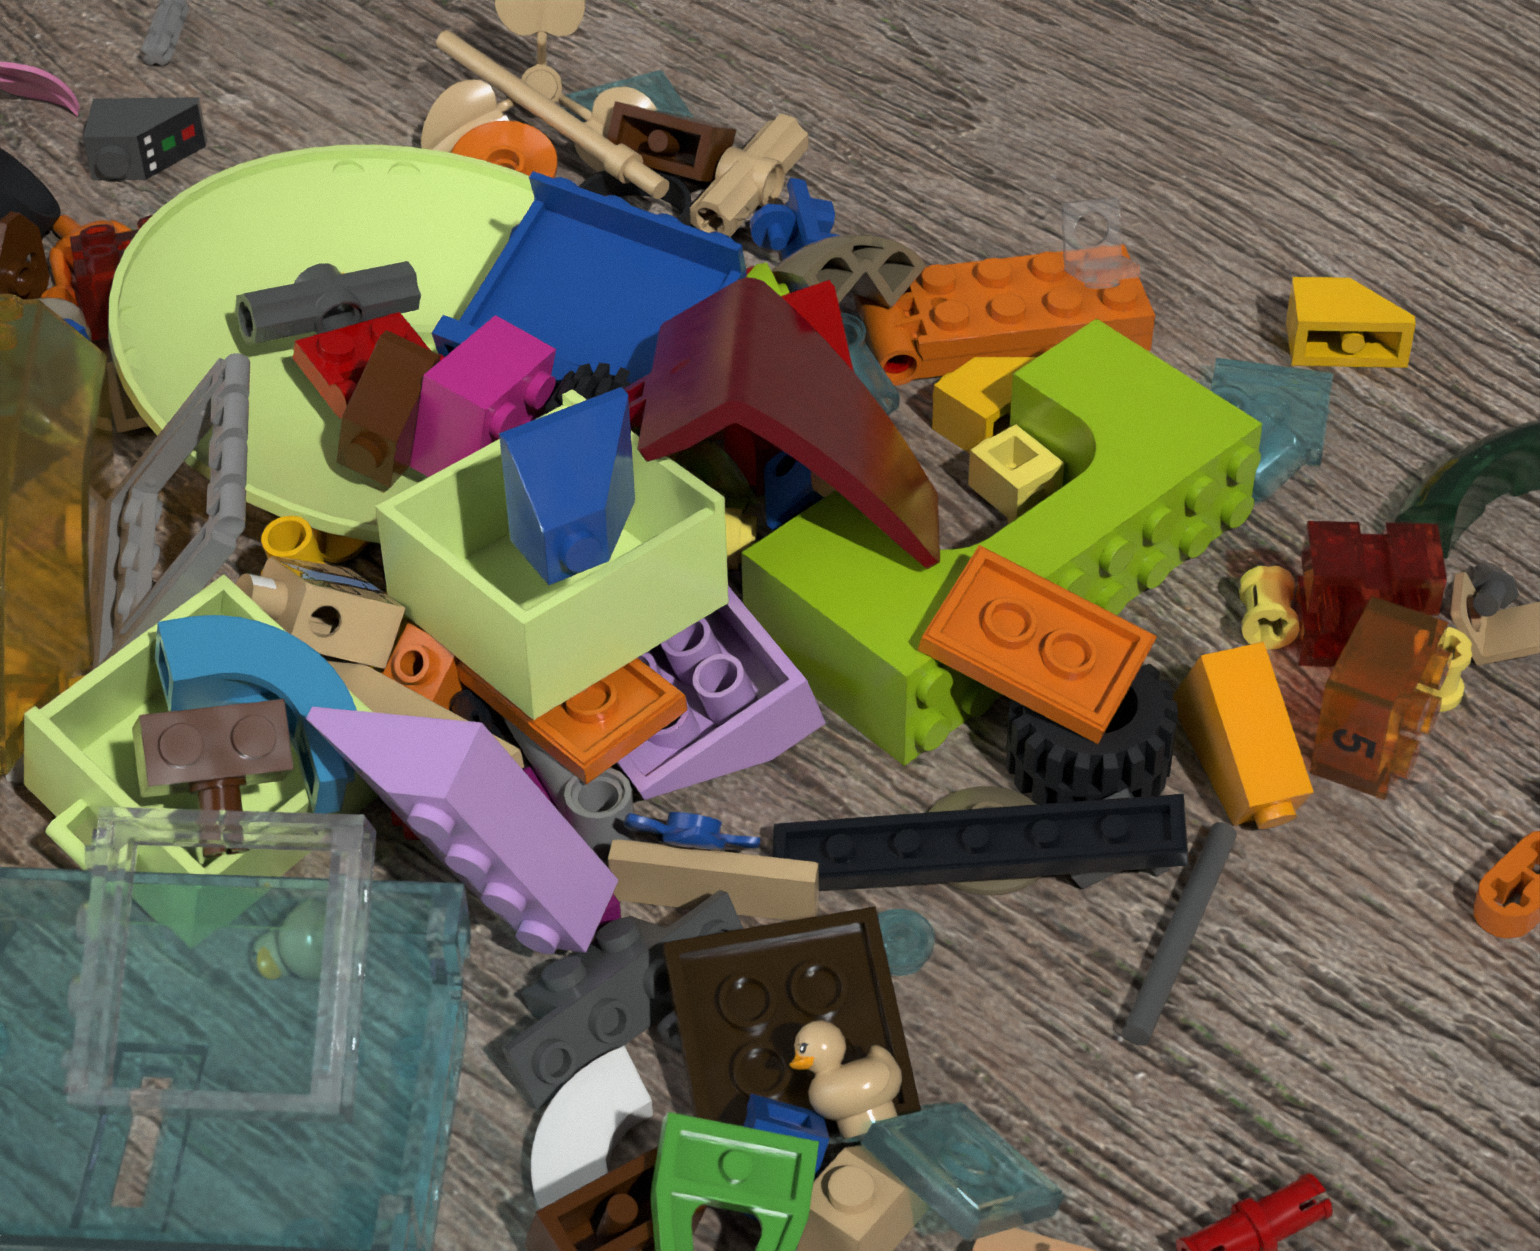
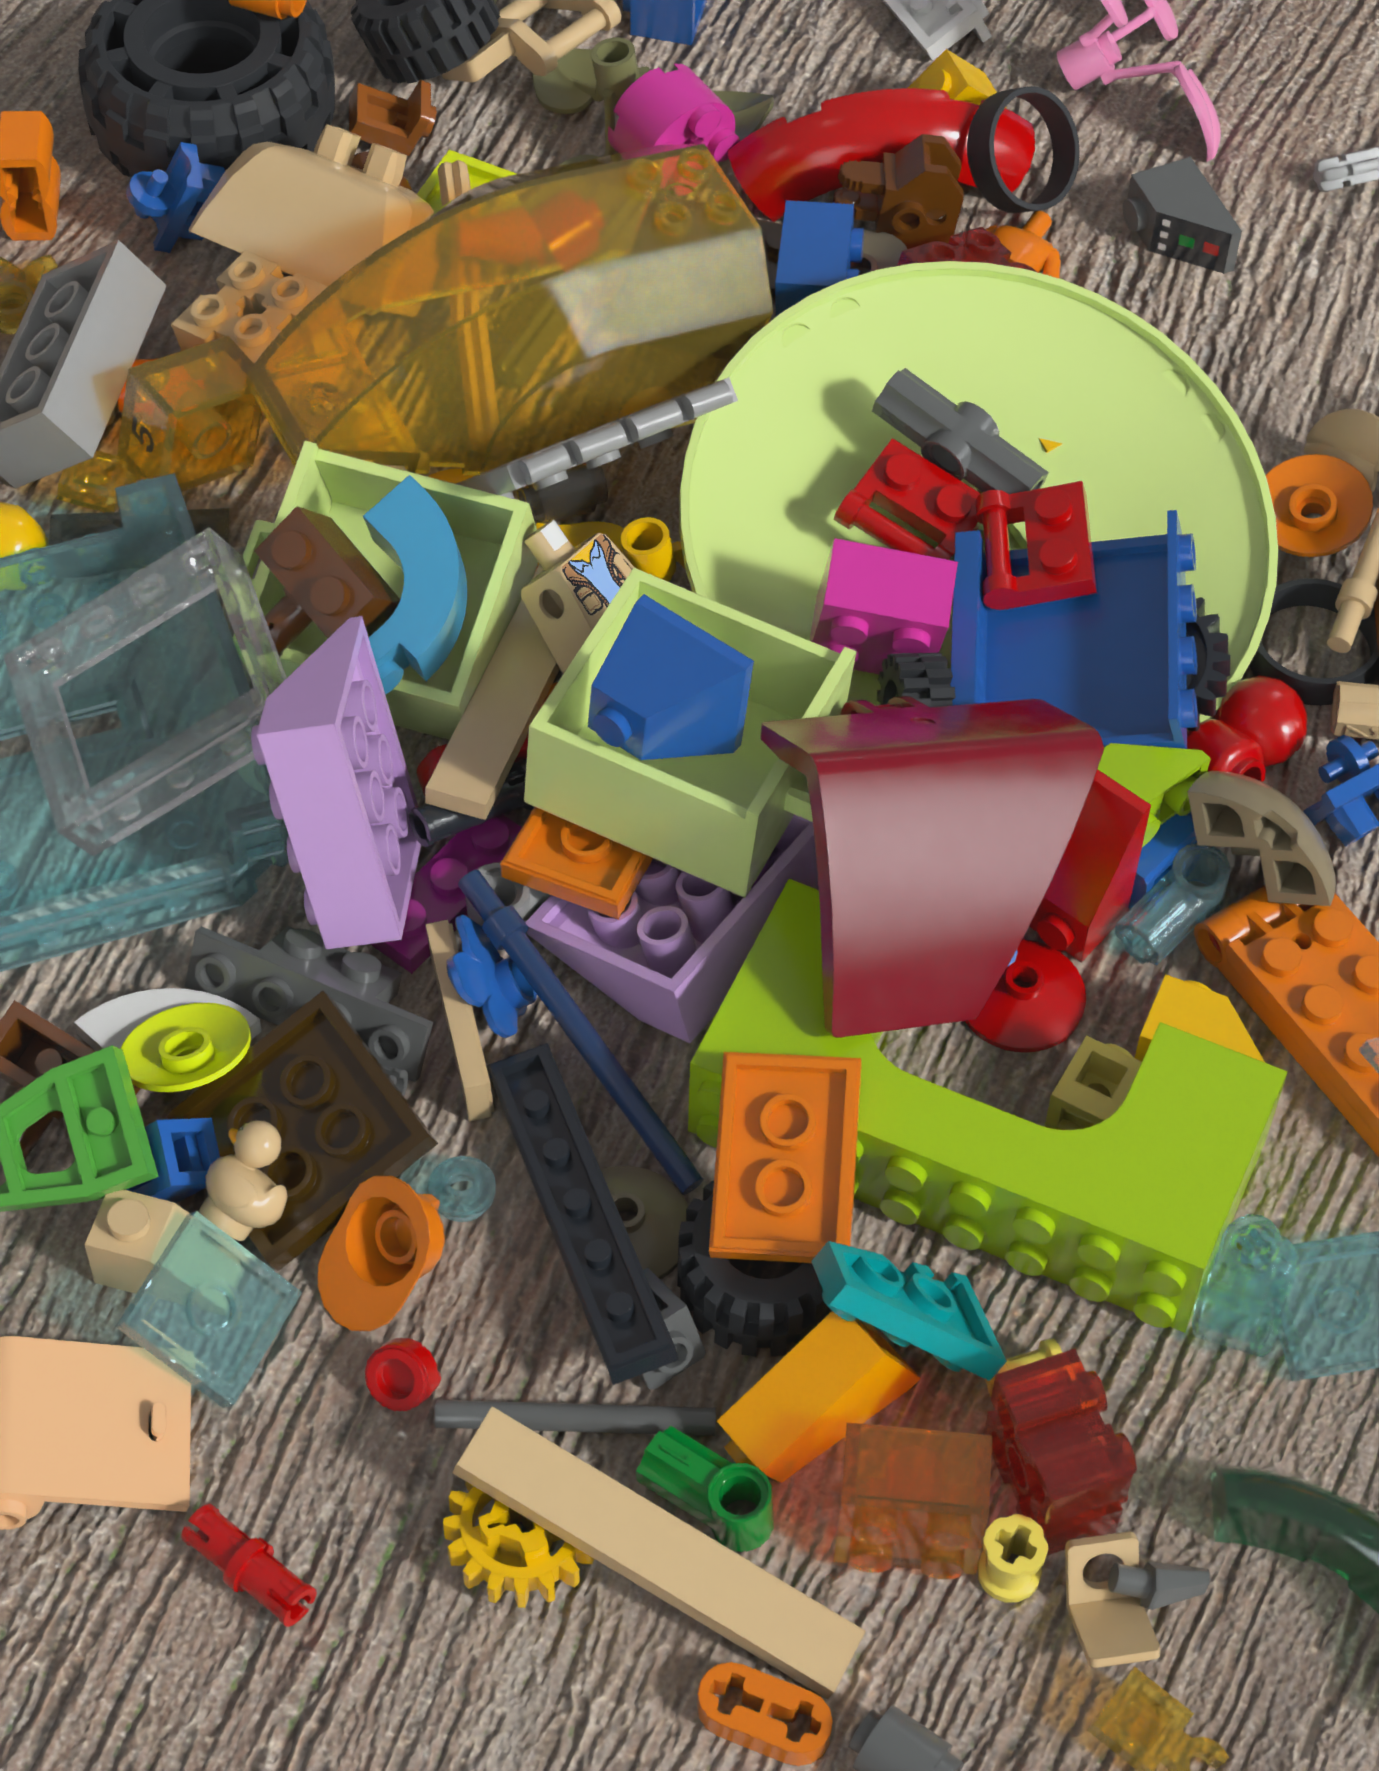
camera: 65 degrees right, 10 degrees up
reddish brown slope [336,330,441,488] -> none
none -> neon yellow dish [121,1003,251,1092]
none -> orange piece [318,1175,445,1331]
none -> red tile [365,1338,441,1411]
none -> yellow gear [443,1481,595,1608]
none -> tan tile [452,1406,866,1699]
none -> dark blue bar [458,870,704,1195]
none -> green piece [636,1425,774,1552]
none -> teal wing [811,1241,1007,1381]
none -> red plate [975,481,1097,610]

